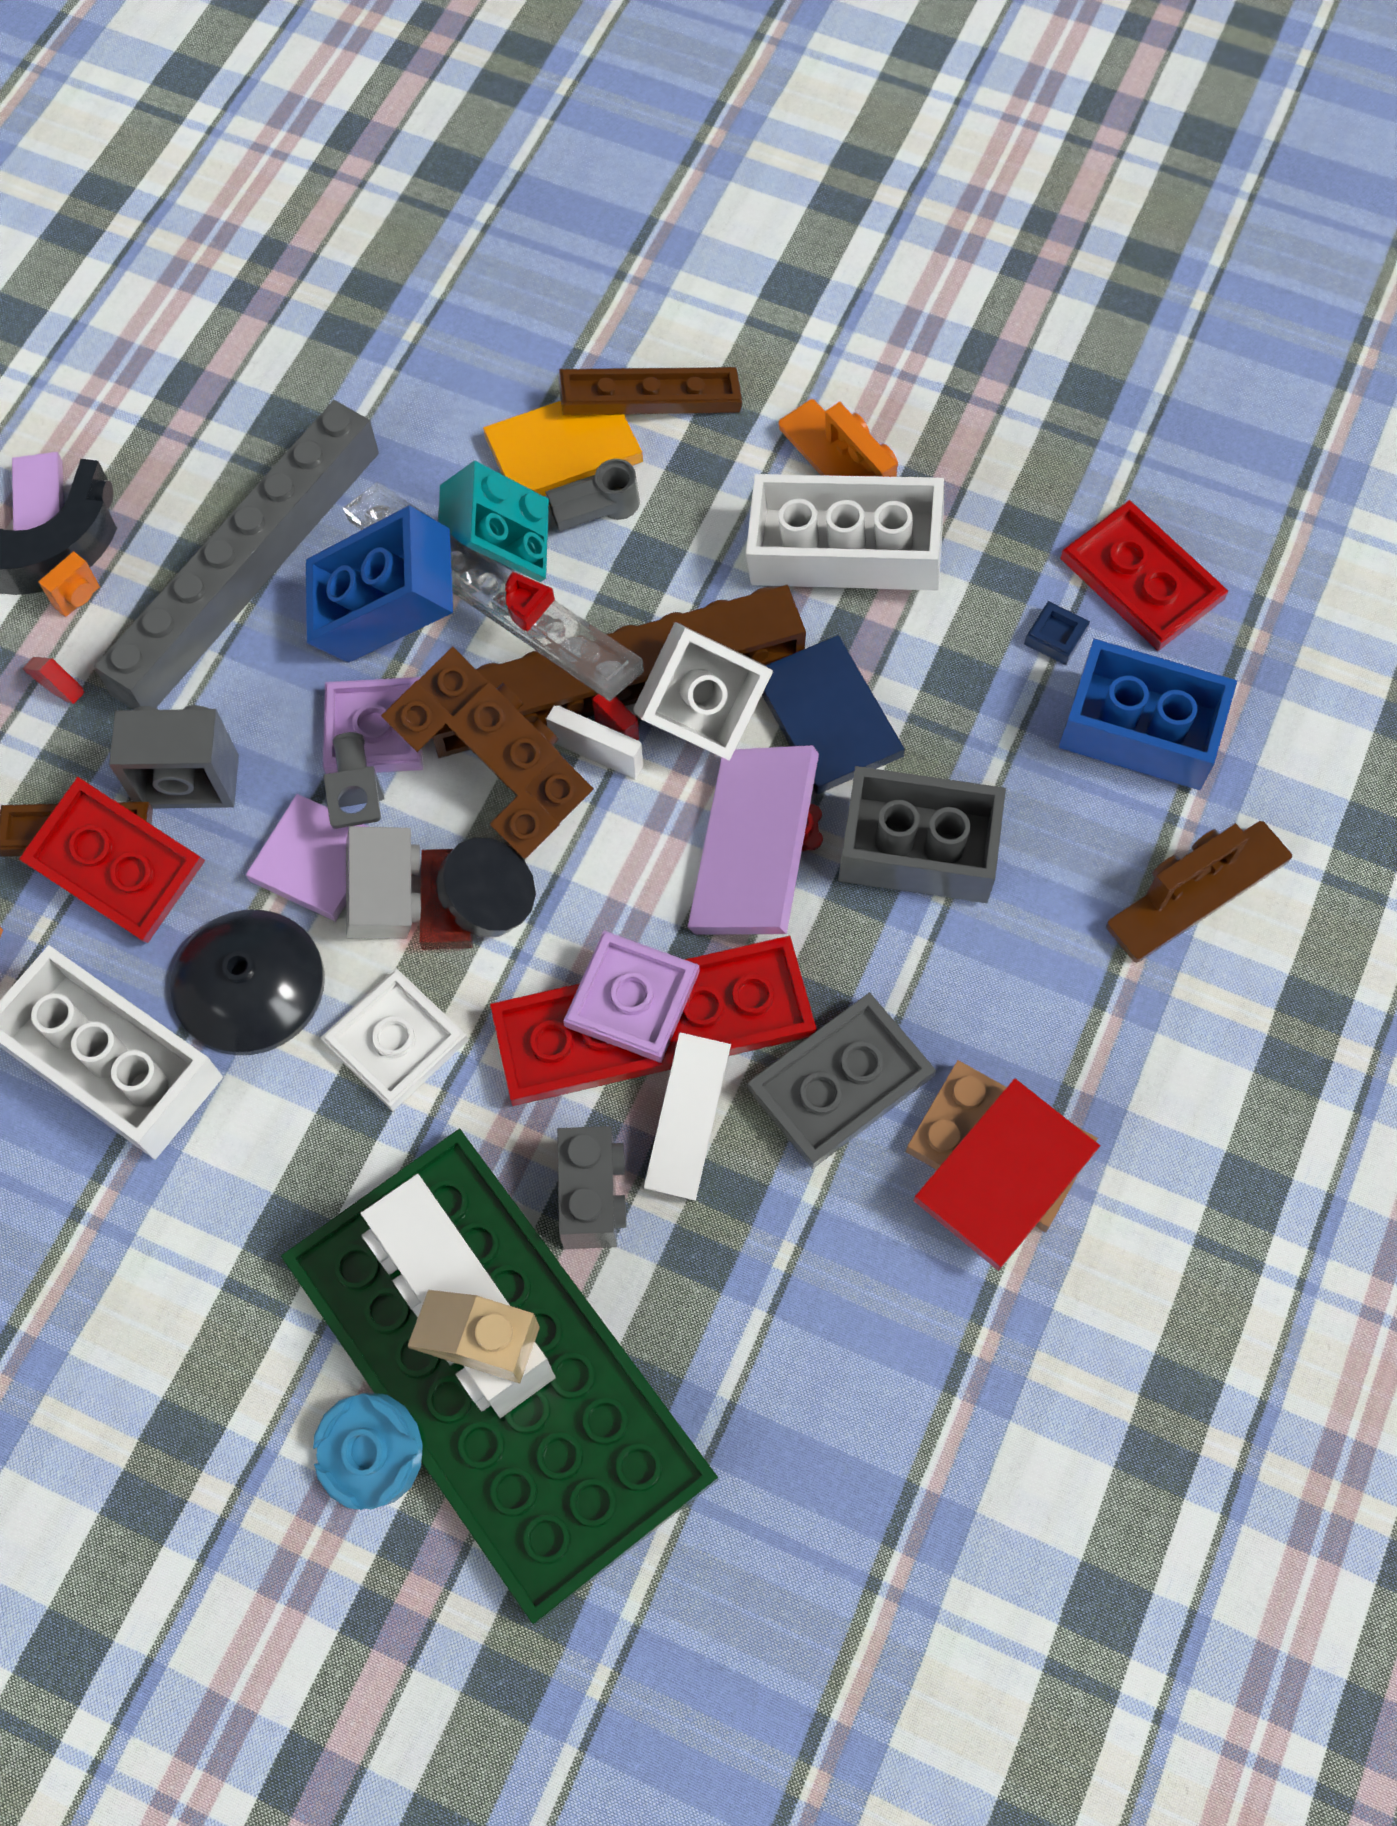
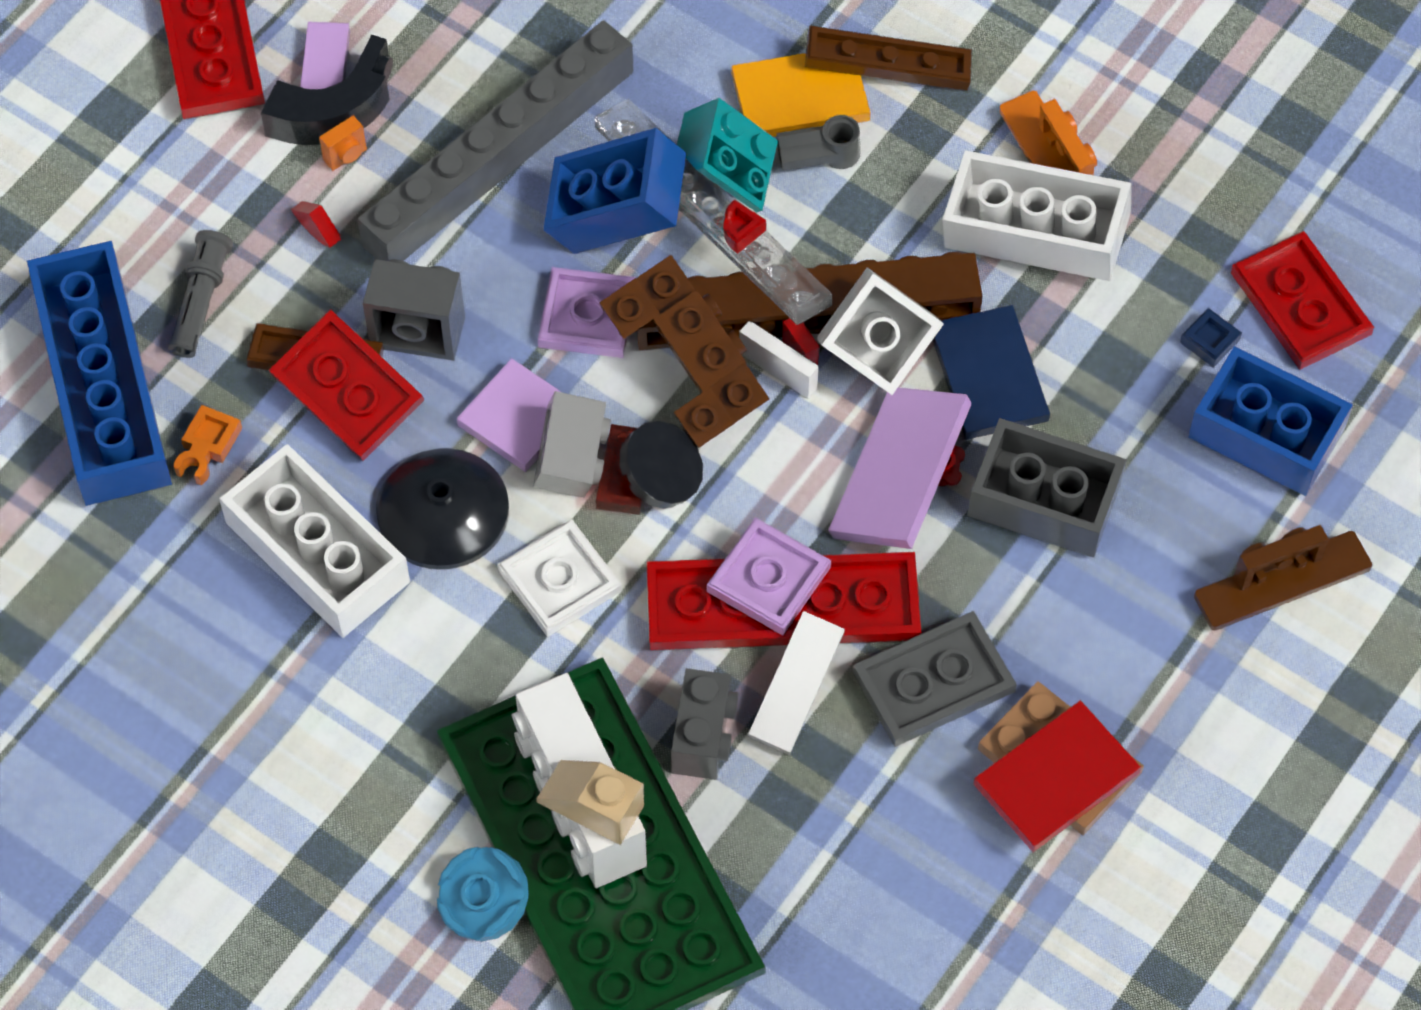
camera: 10 degrees right, 5 degrees down
dark grey bracket [324,732,384,829] -> none

